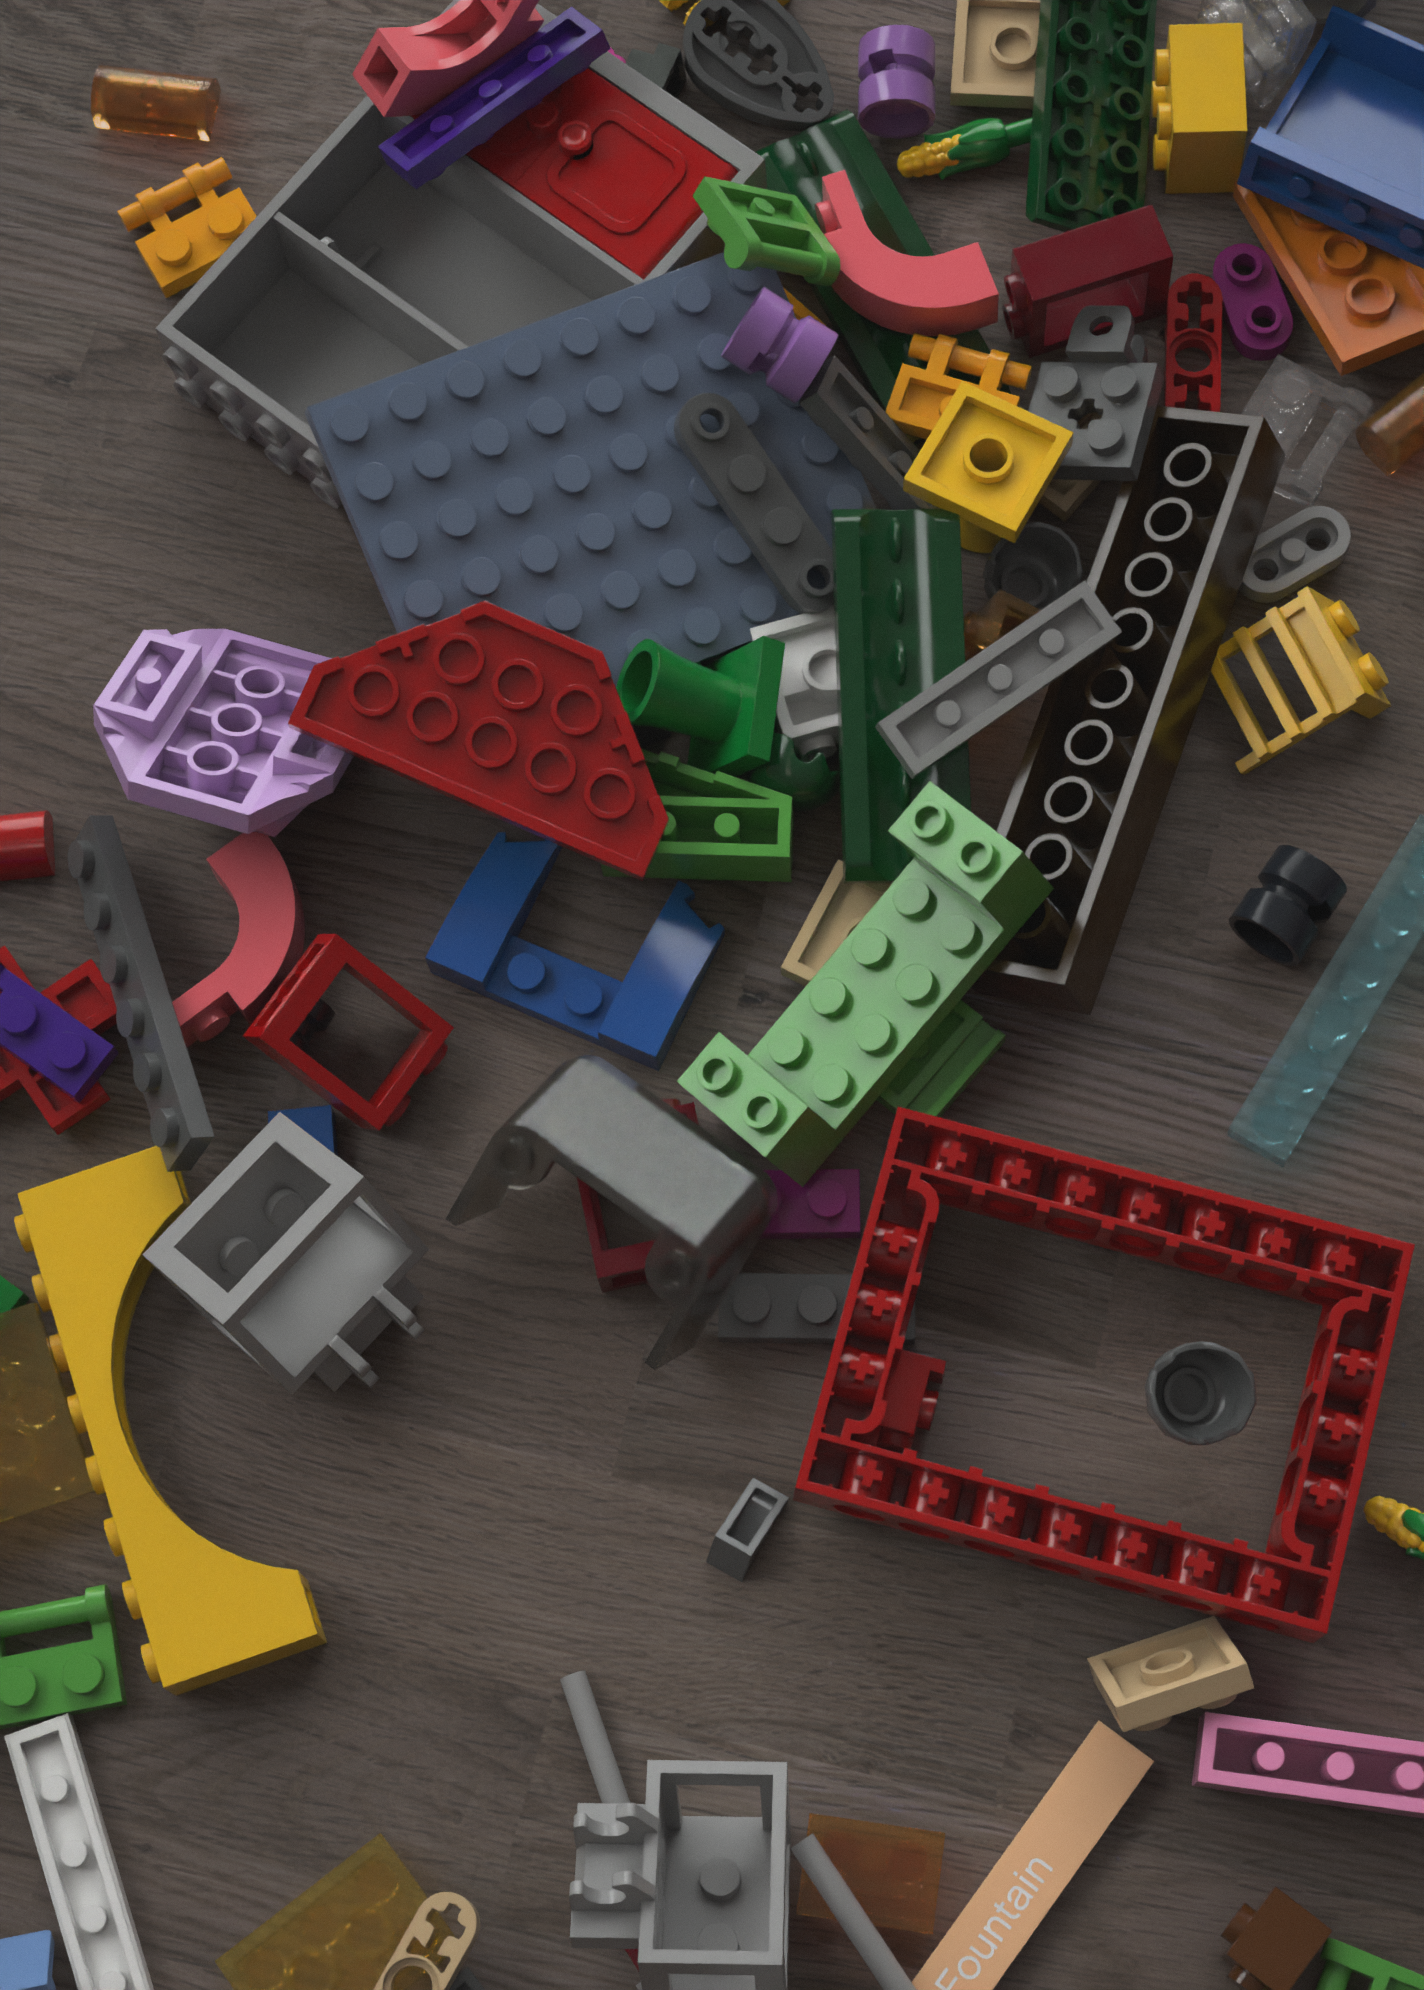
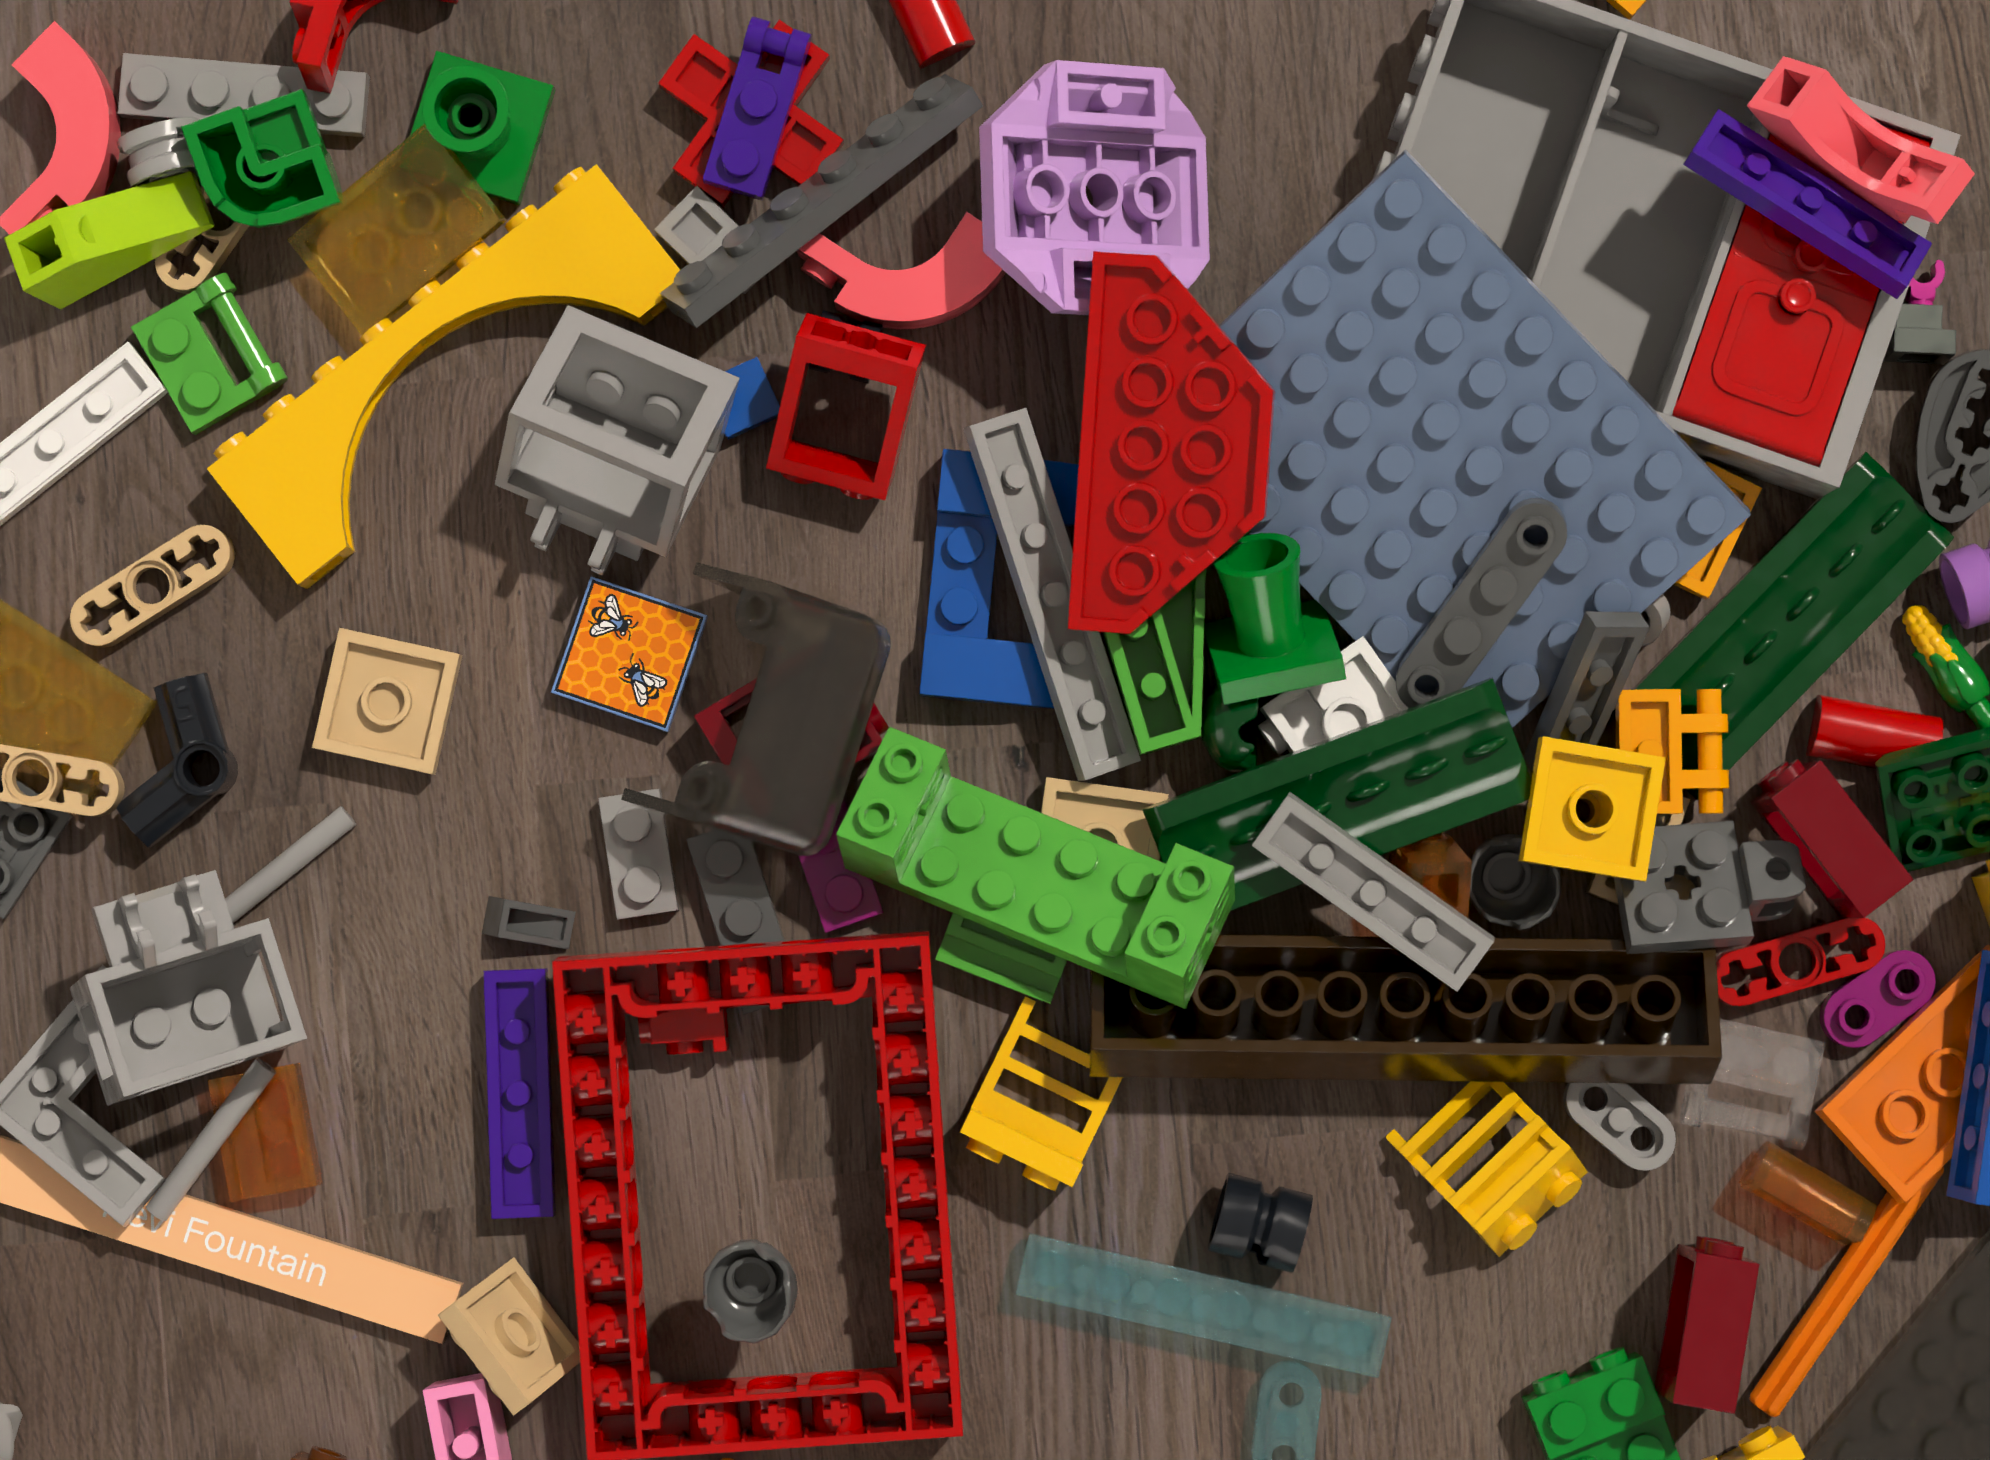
camera: 60 degrees right, 15 degrees up
bright green plate [693,176,841,286] -> none
medium lavender wheel [721,287,838,404] -> none
coral arch [815,170,999,336] -> none
none -> tan beam [70,525,235,648]
none -> black piece [116,673,238,848]
none -> tan plate [312,628,462,775]
none -> dark purple plate [484,968,556,1219]
none -> tile [551,576,708,732]
none -> light grey plate [598,789,679,920]
none -> light grey plate [654,186,755,294]
none -> yellow plate [960,996,1123,1191]
none -> light grey plate [963,408,1141,781]
none -> red brick [1806,695,1943,769]

